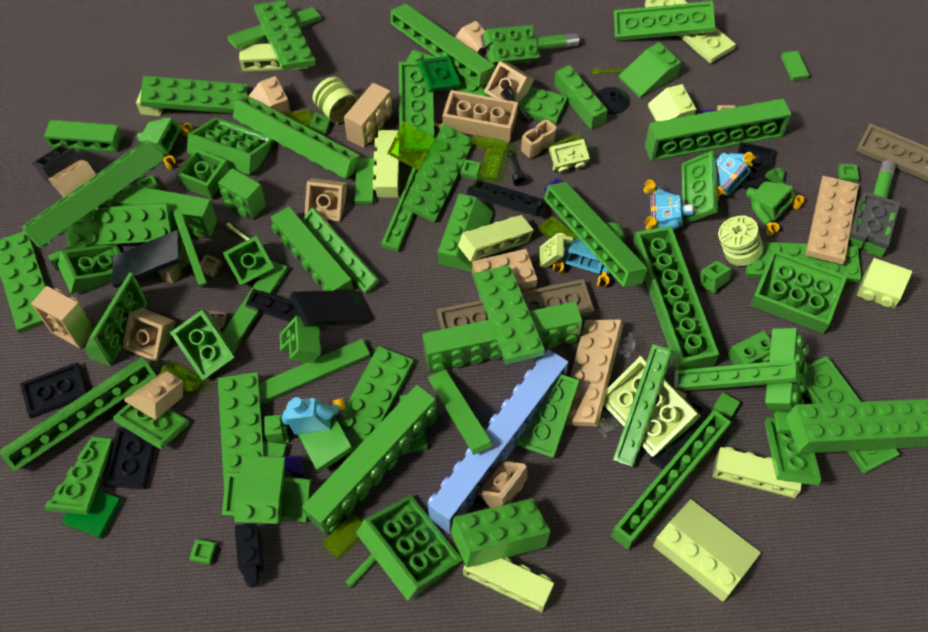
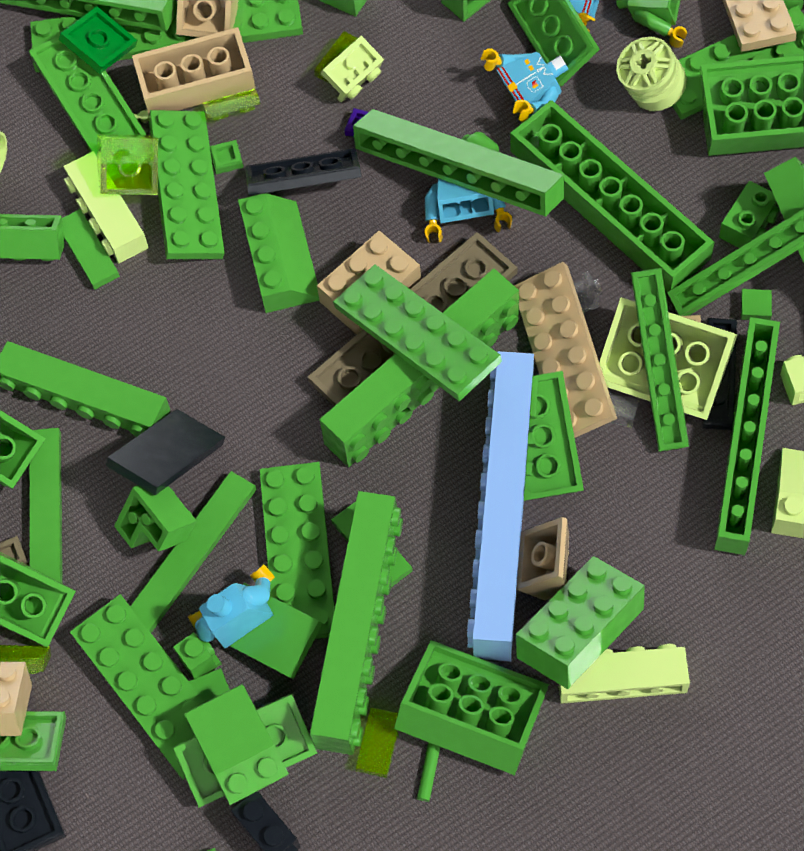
camera: 25 degrees left, 5 degrees up
black tile [246,289,320,328] -> none
dark purple tile [281,456,304,477] -> none
bright green tile [301,207,380,294] -> none
tan slope [304,178,347,221] -> none
tan brick [344,83,393,148] -> none
bright green tile [381,160,424,252] -> none
bright green tile [428,369,492,455] -> none
yellowish green brick [458,215,534,262] -> none
clear neon green plate [479,147,504,182] -> none
black hinge [500,86,531,123] -> none
black hinge [507,151,527,187] -> none
tan brick [521,120,556,158] -> none
clear neon green plate [539,216,578,240] -> none
yellowish green bracket [539,233,573,268] -> none
bright green brick [700,261,731,293] -> none

